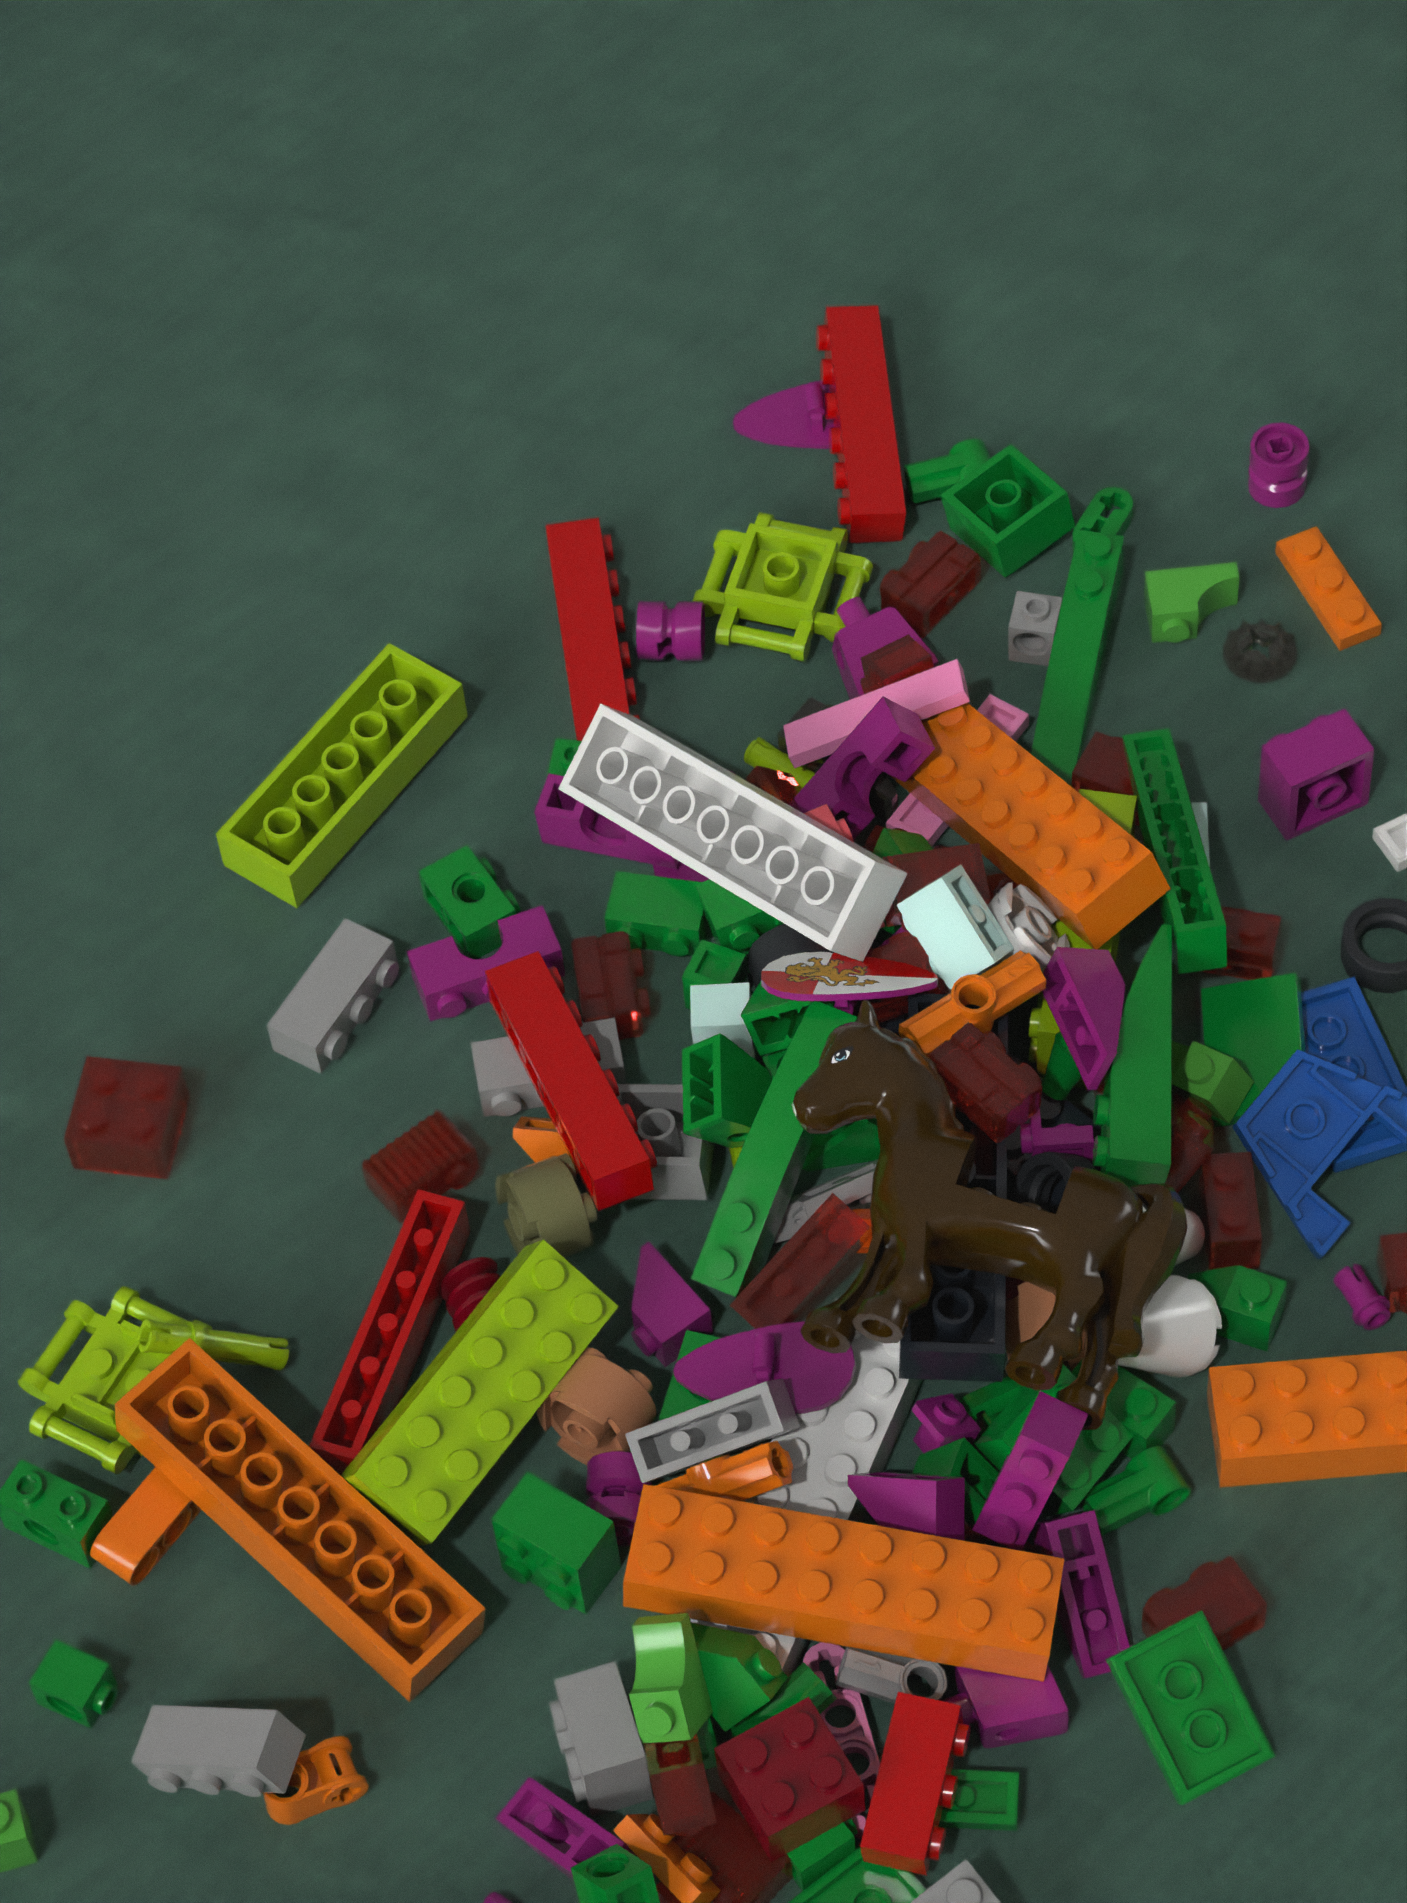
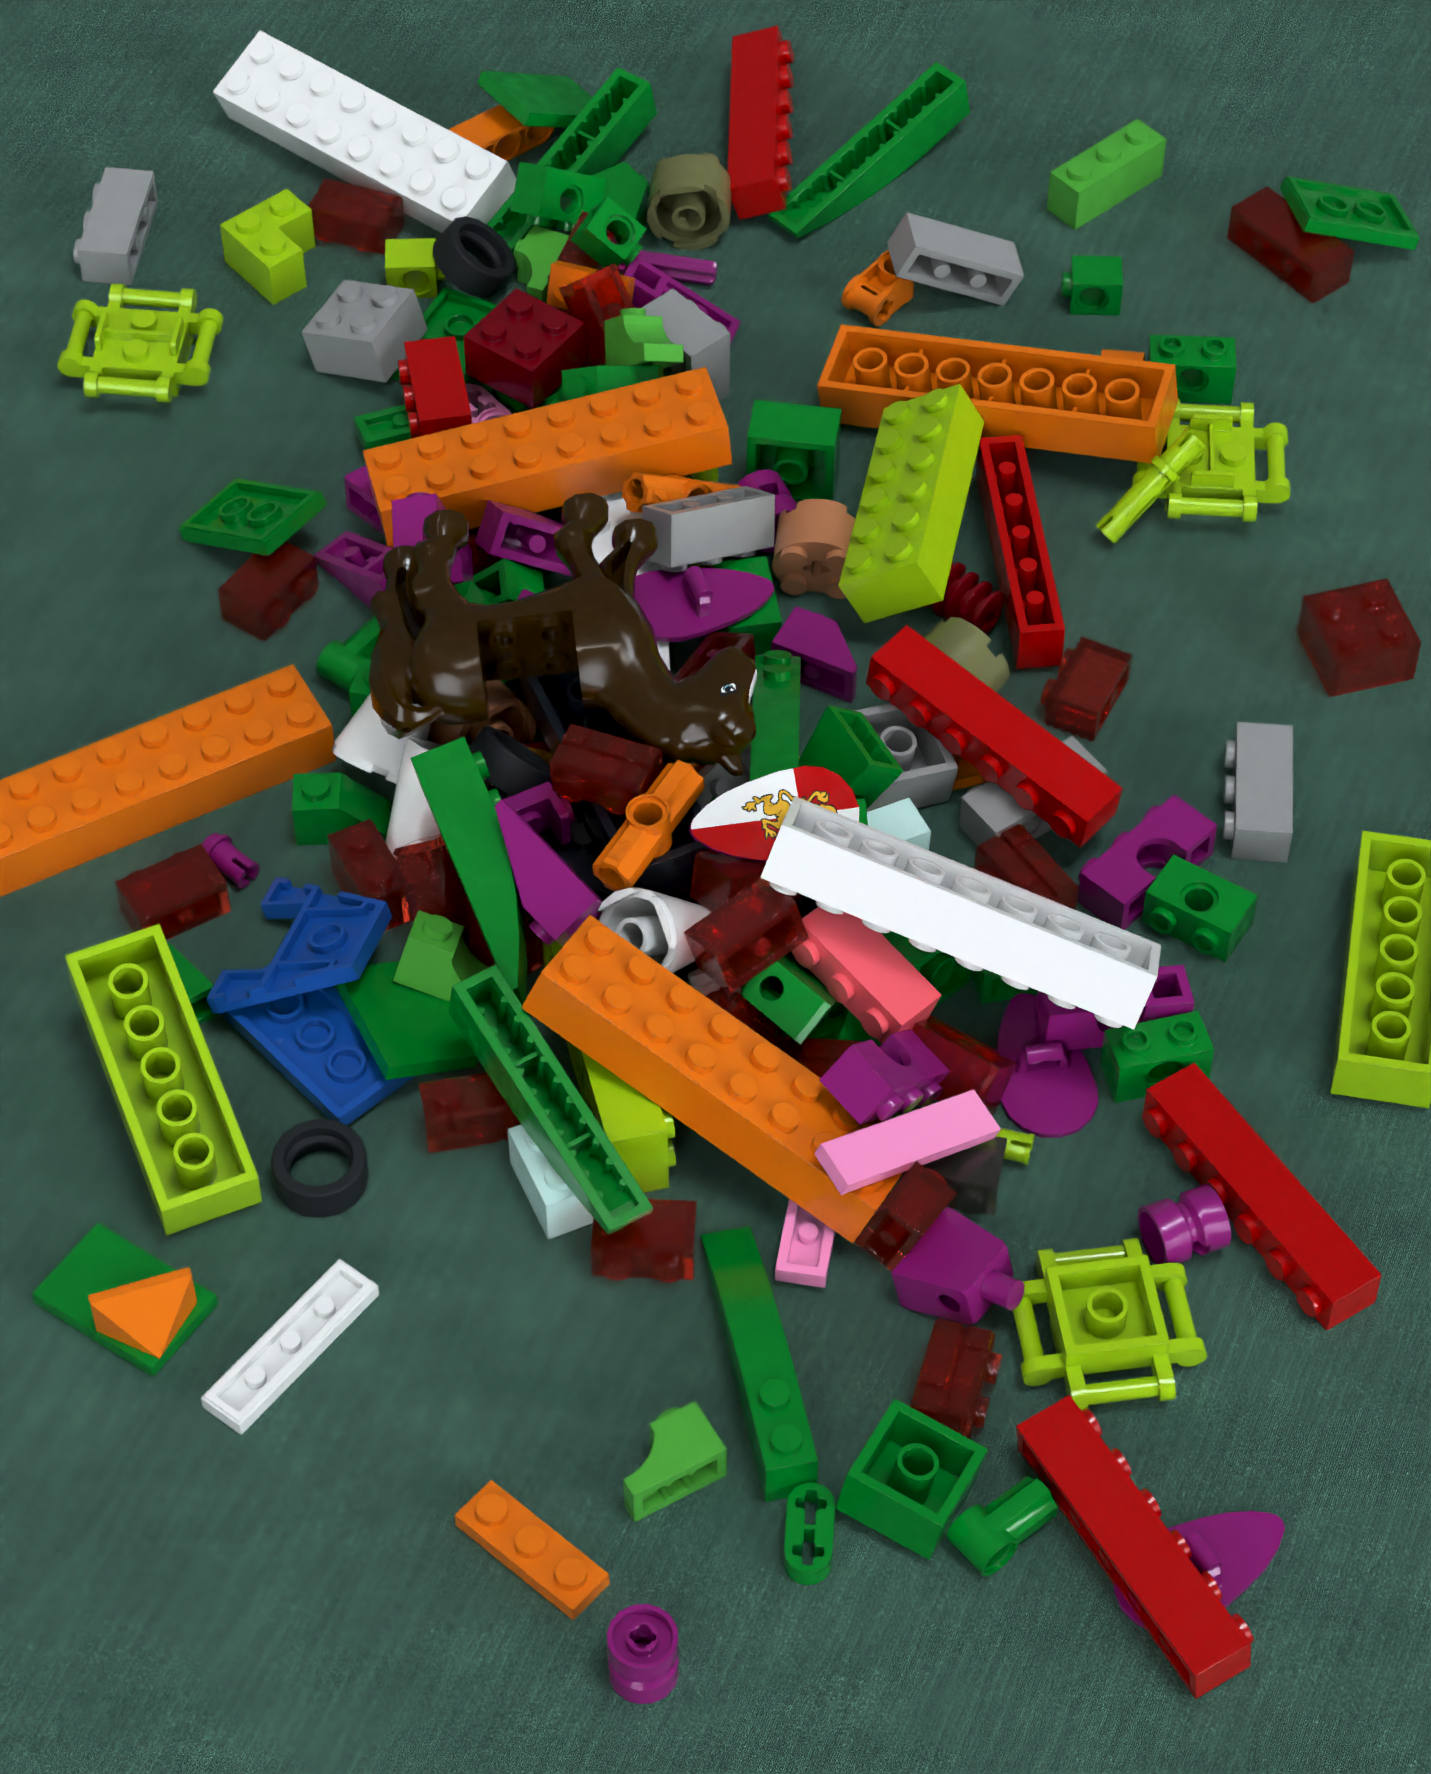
camera: 150 degrees right, 5 degrees down
light aqua brick [897,864,1014,990] -> none
light grey brick [1008,591,1062,666] -> none
clear smoke gear [1223,617,1297,683] -> none
magenta brick [1258,708,1374,841] -> none

